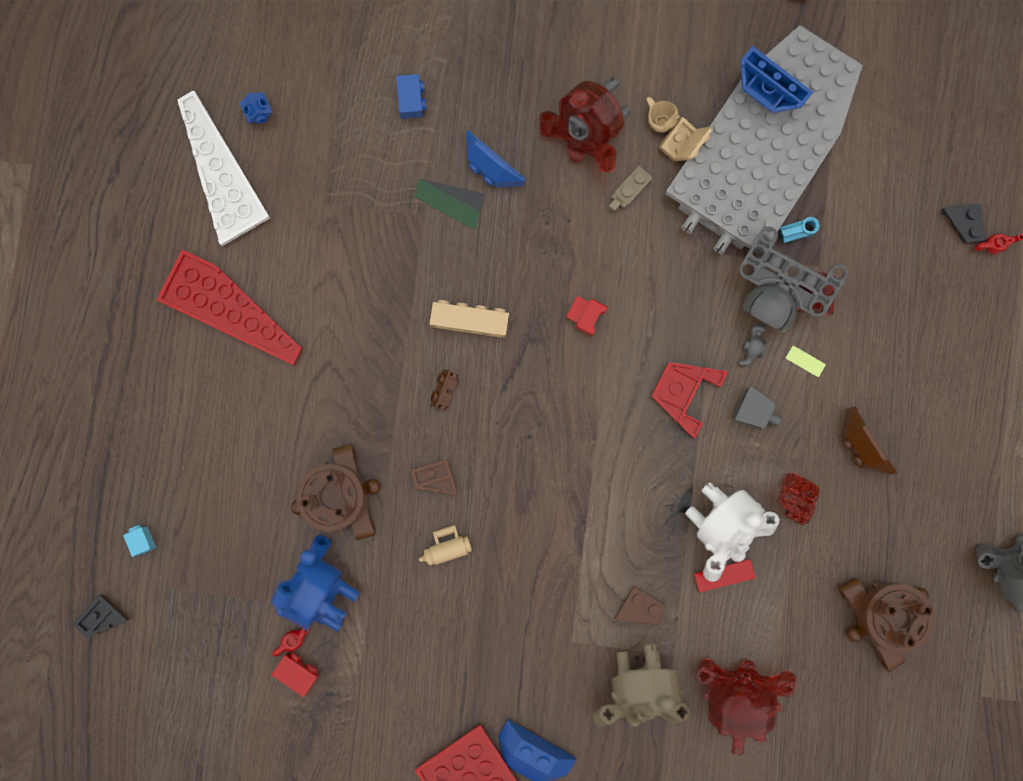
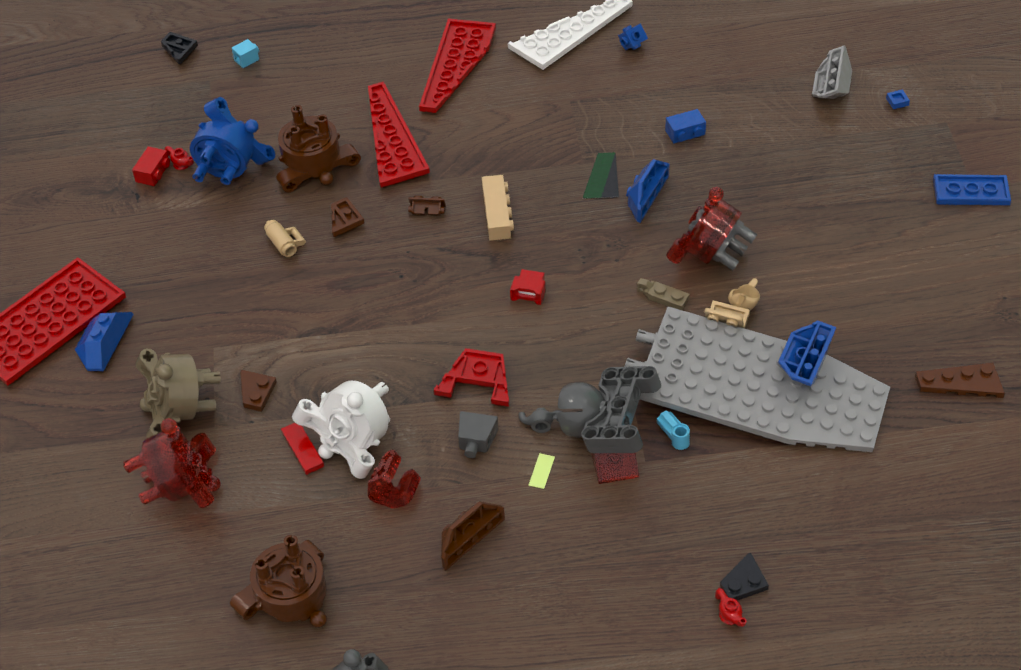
camera: 80 degrees right, 35 degrees down
none -> red wing [368,81,430,188]

